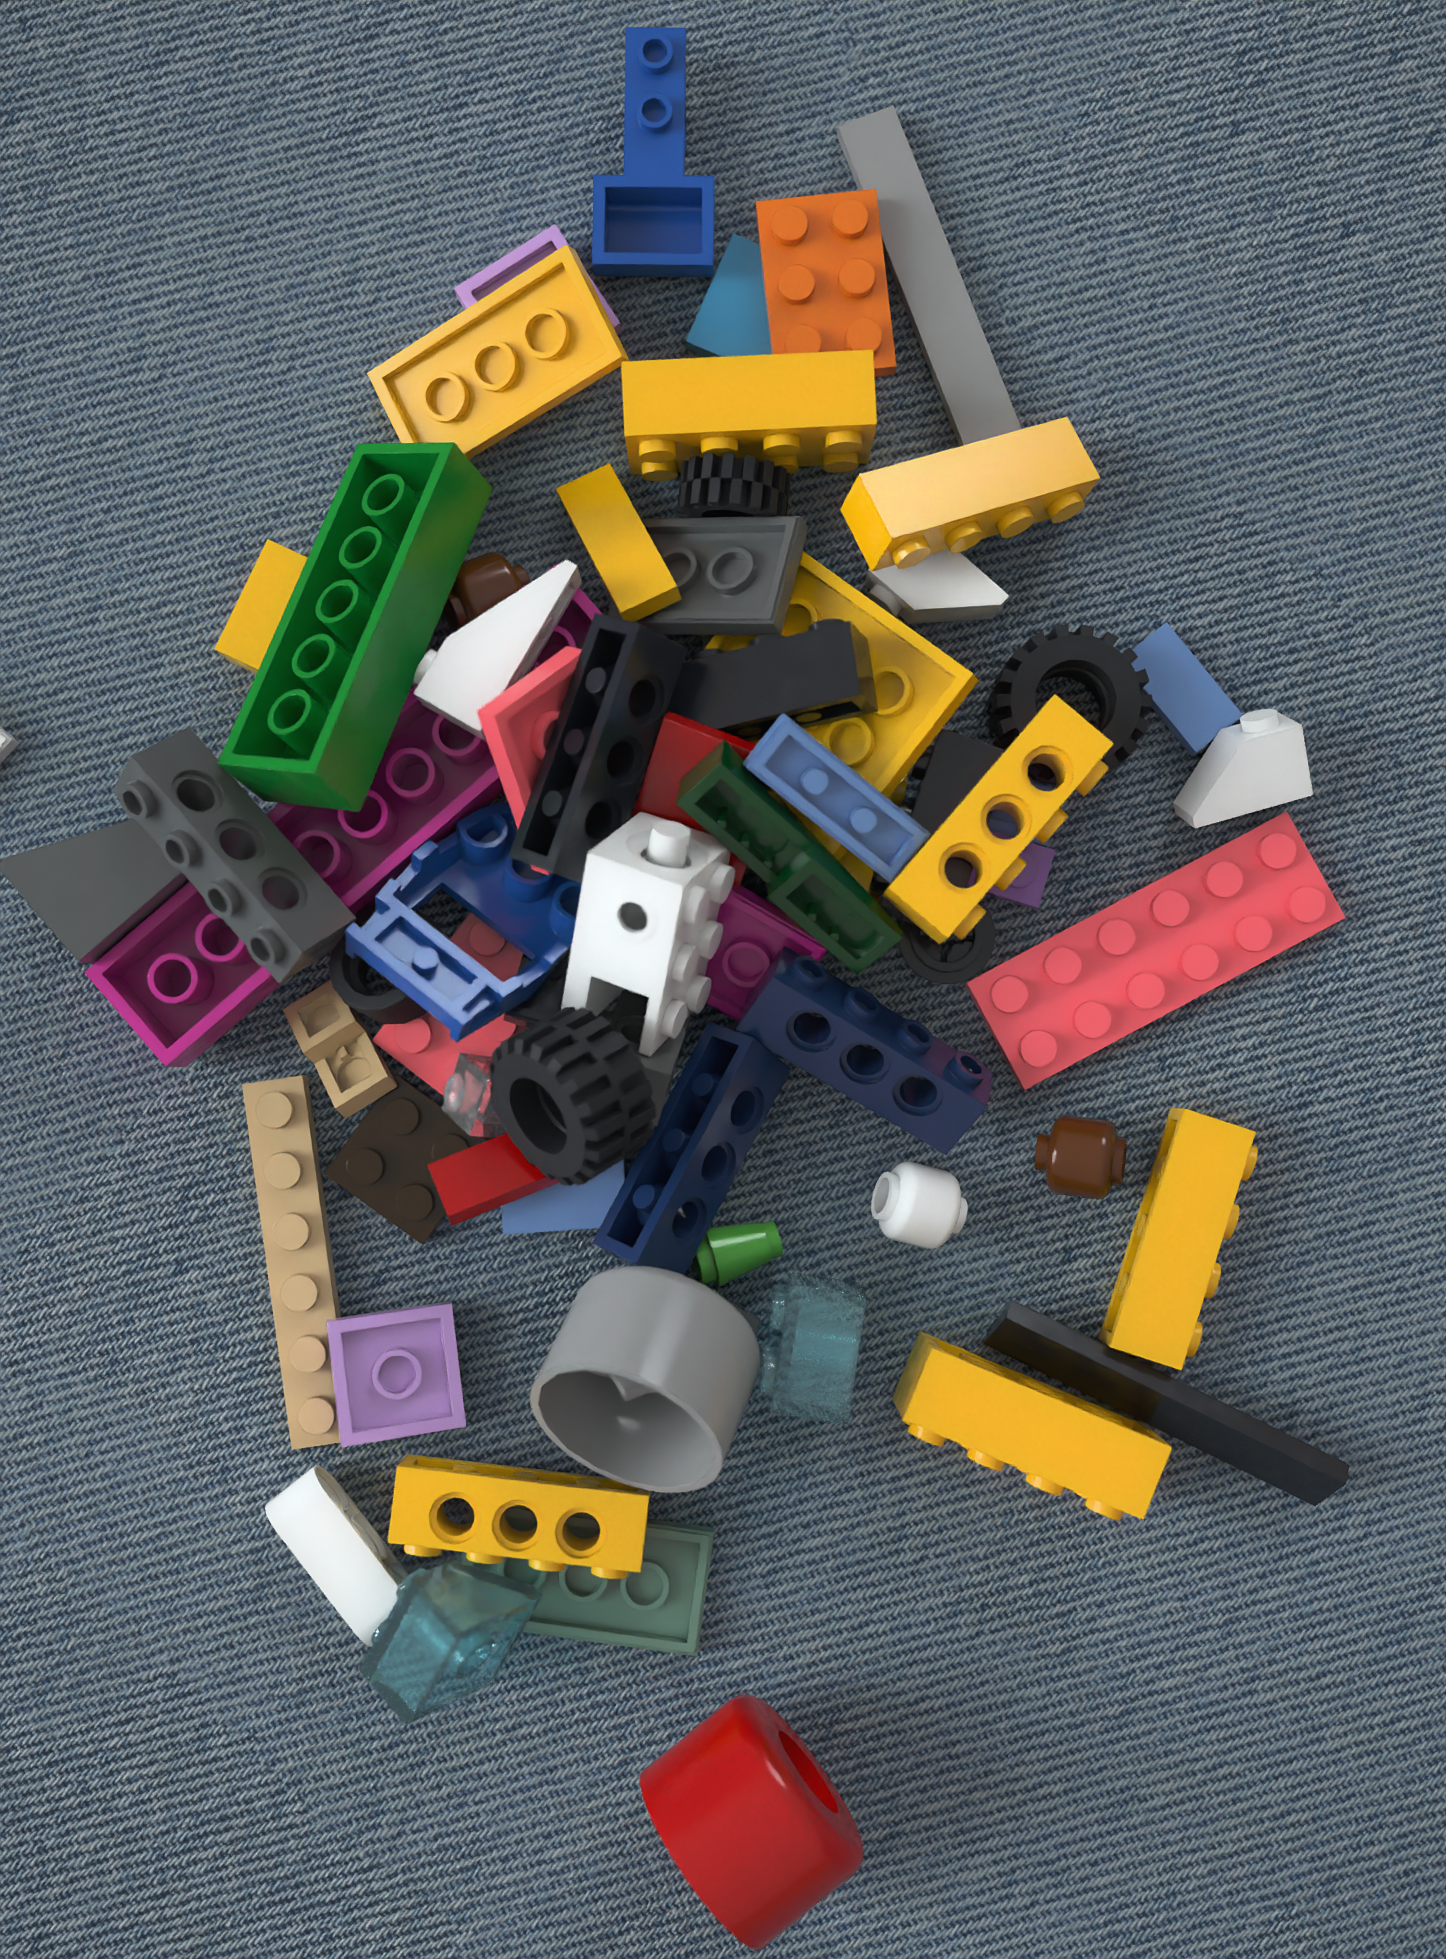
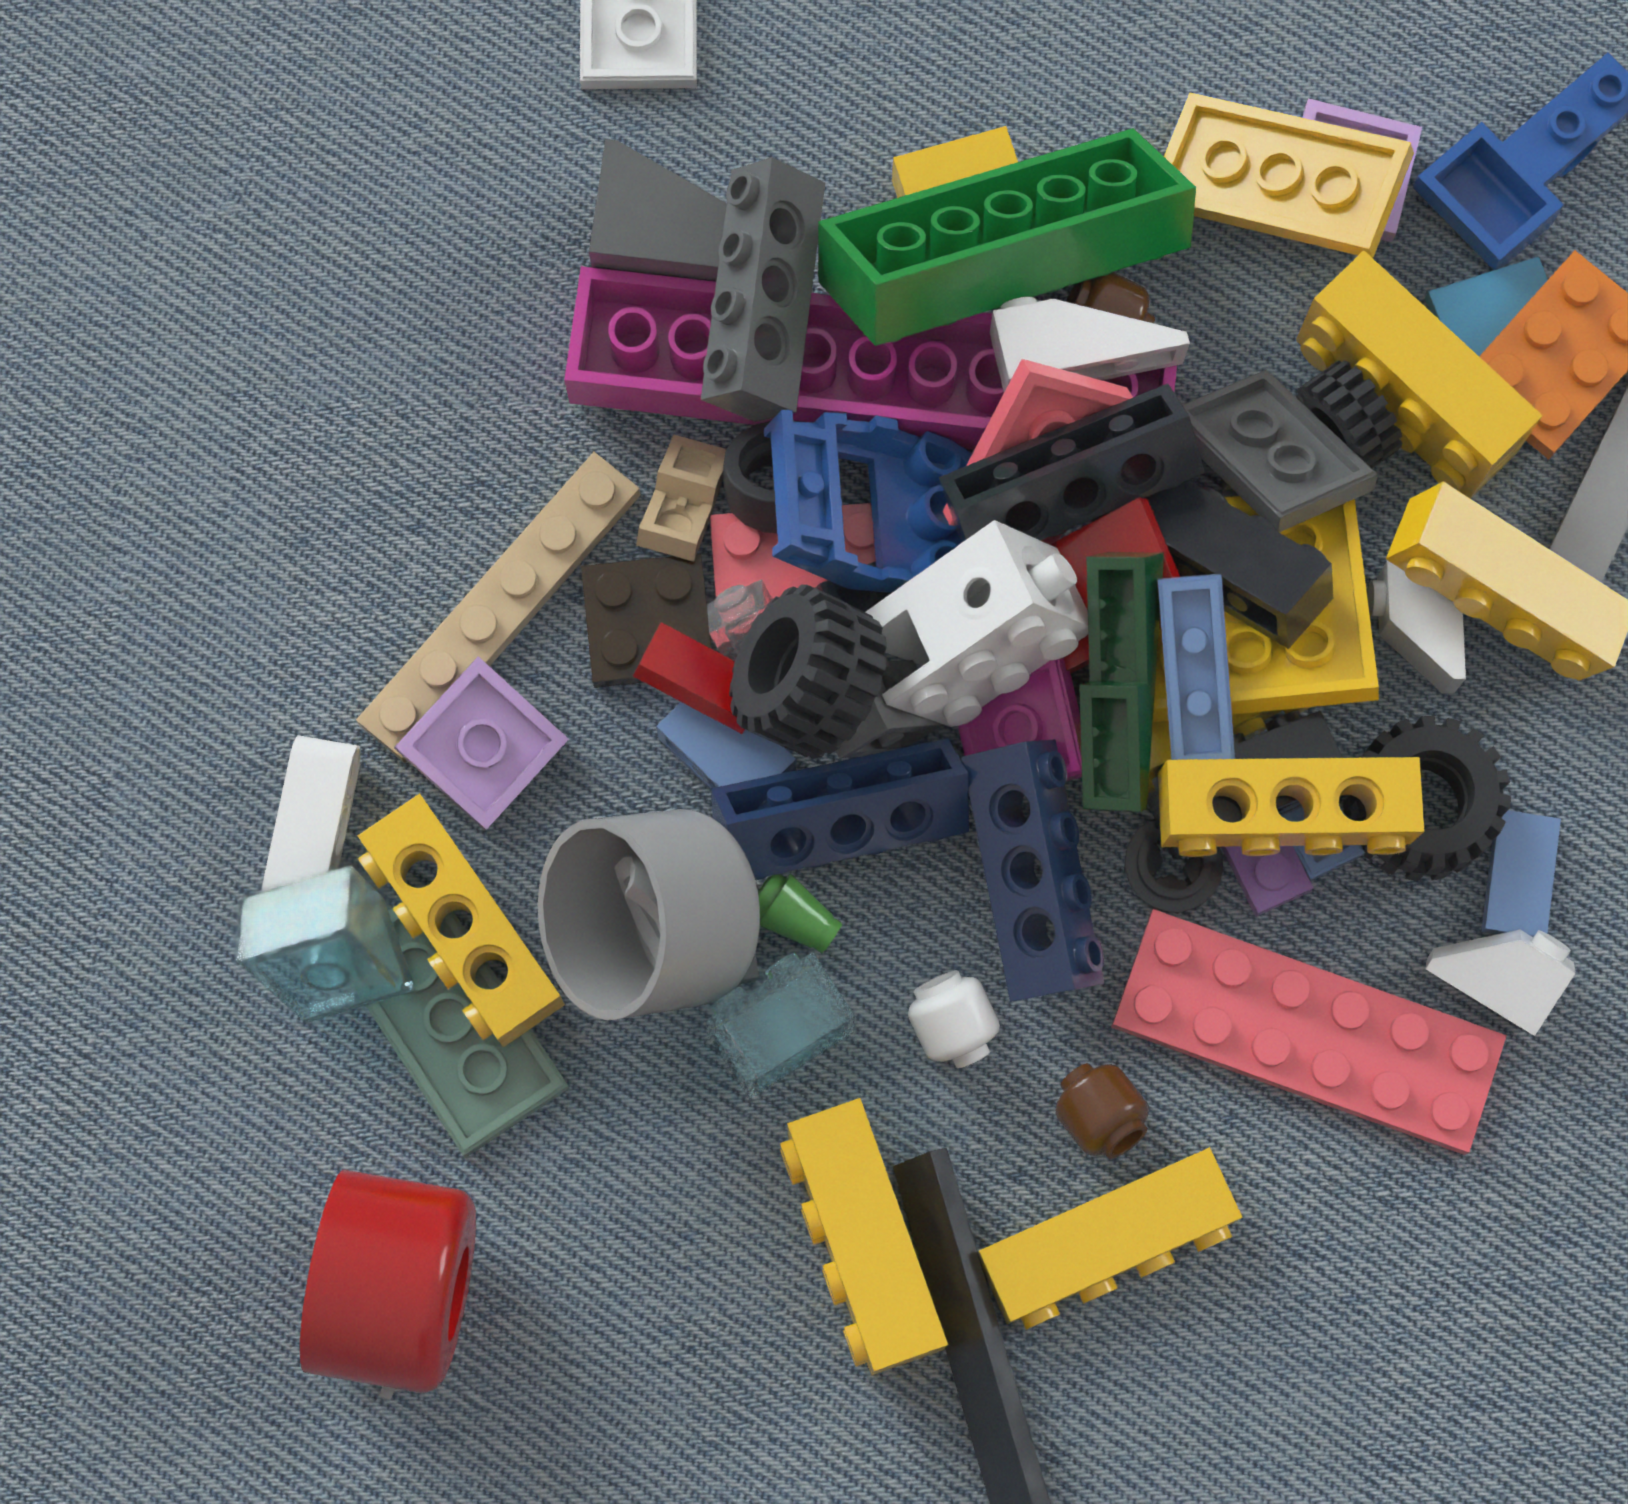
camera: 45 degrees right, 10 degrees down
yellow tile [556,463,682,622] -> none

